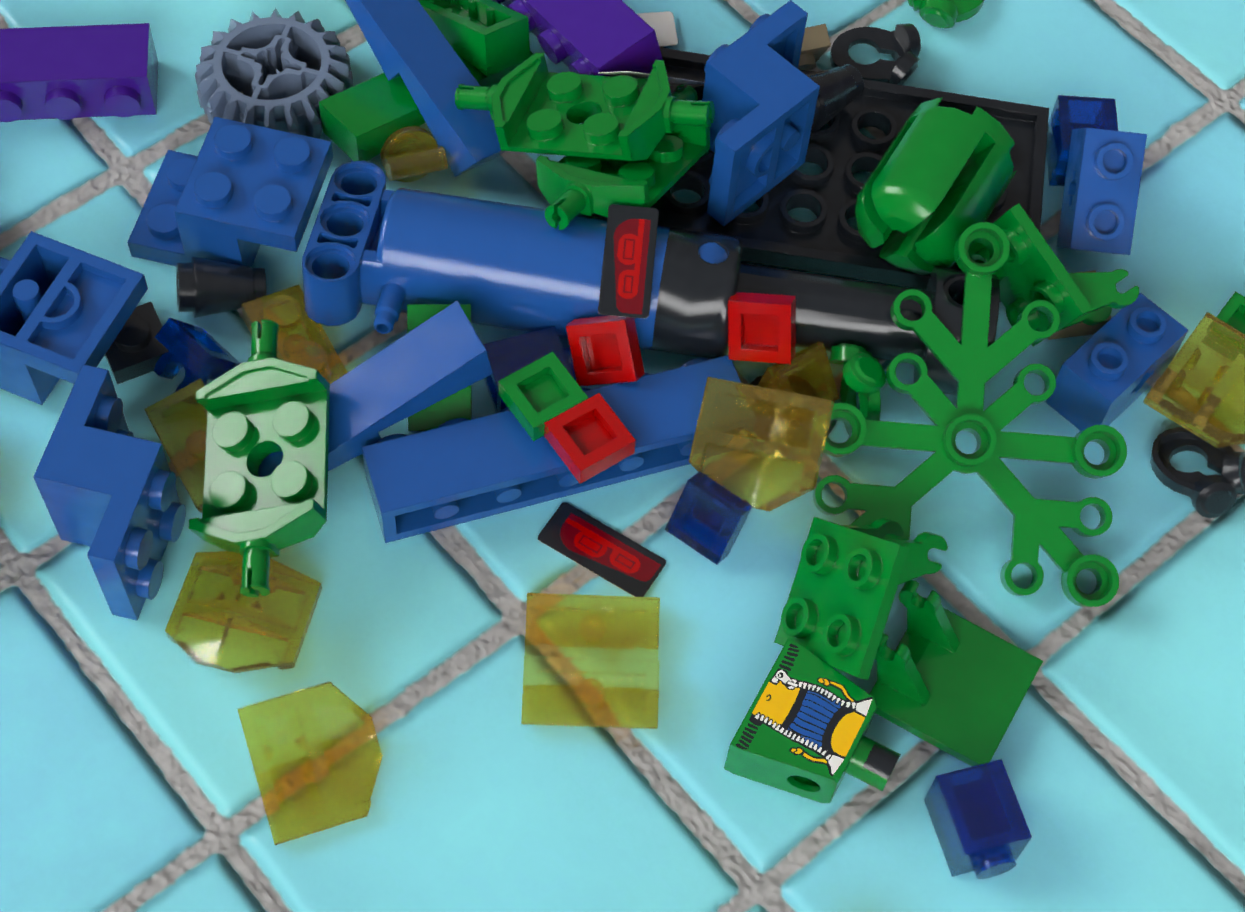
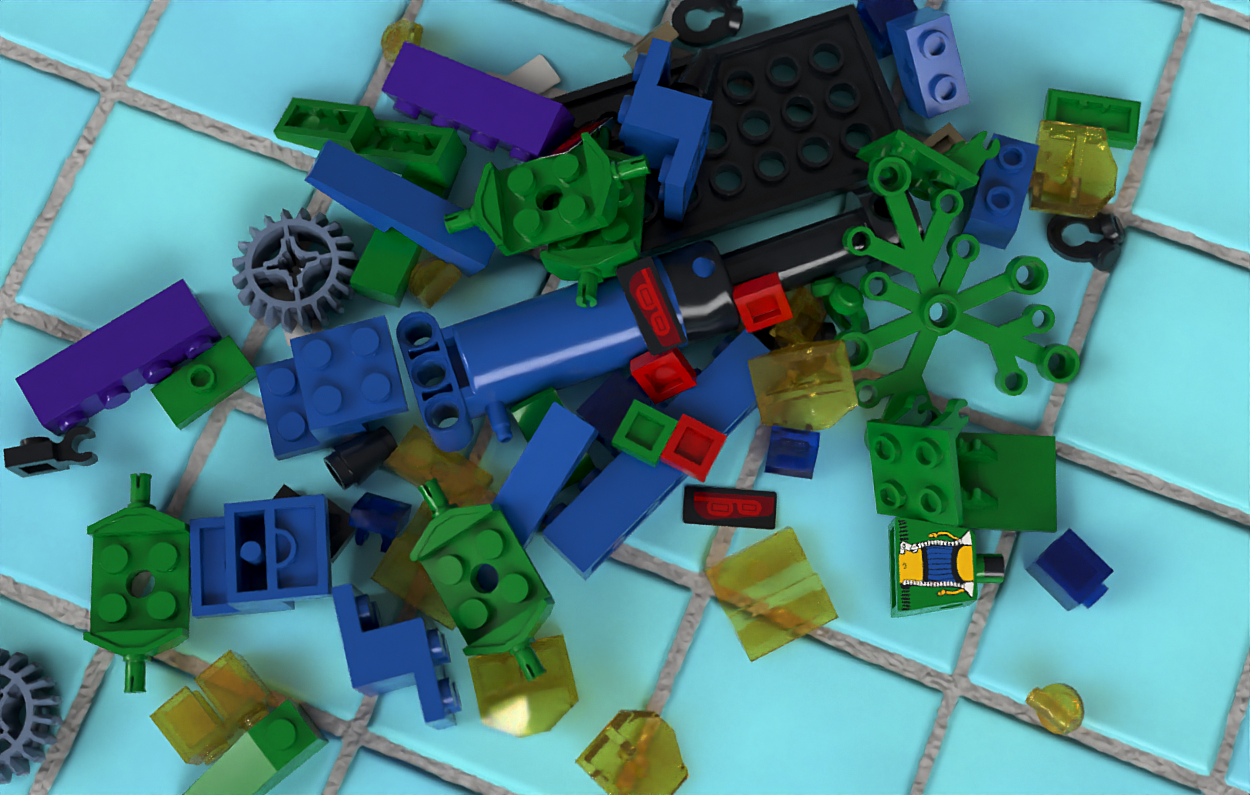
camera: 20 degrees left, 15 degrees up
green cylinder [855,98,1016,275] -> none
none -> green plate [150,335,257,430]

